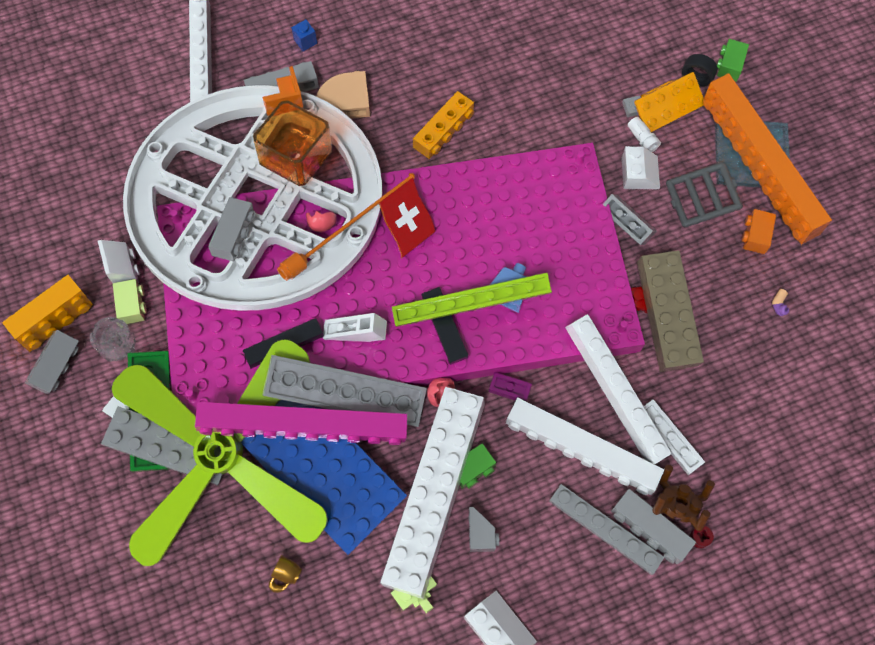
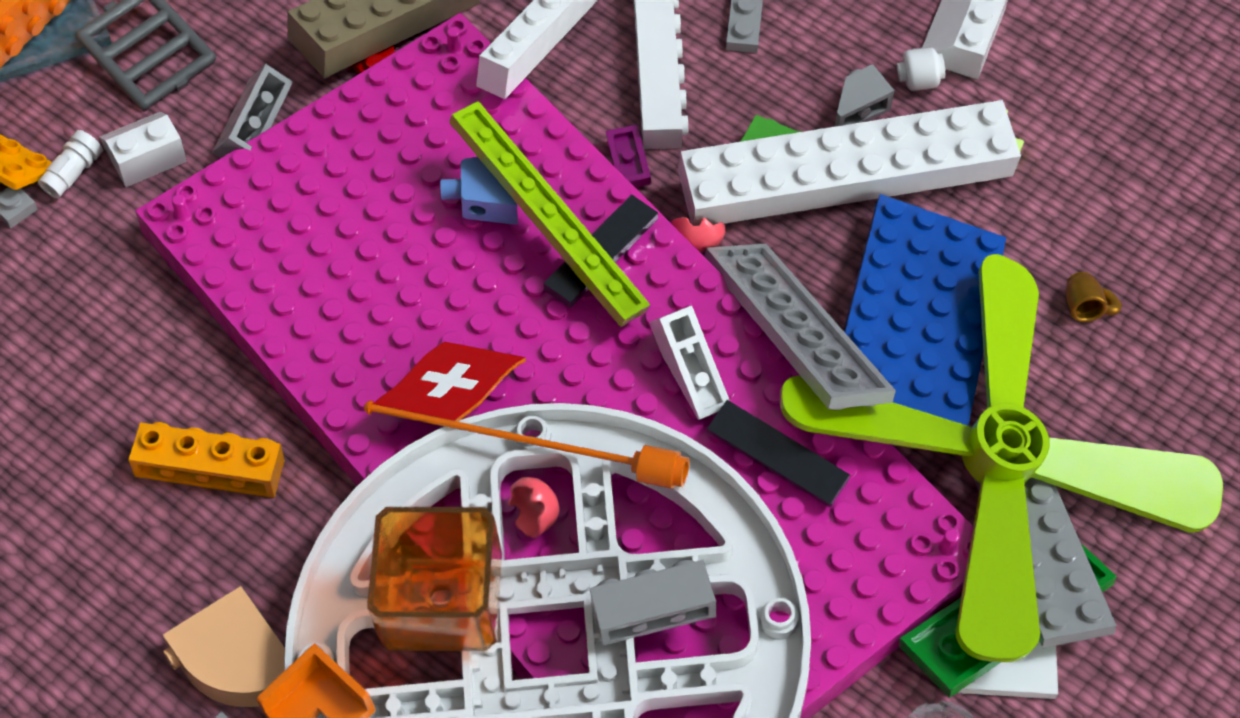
camera: 120 degrees left, 10 degrees down
dark pink brick [195,402,407,445] -> none
none -> white head [897,47,945,91]

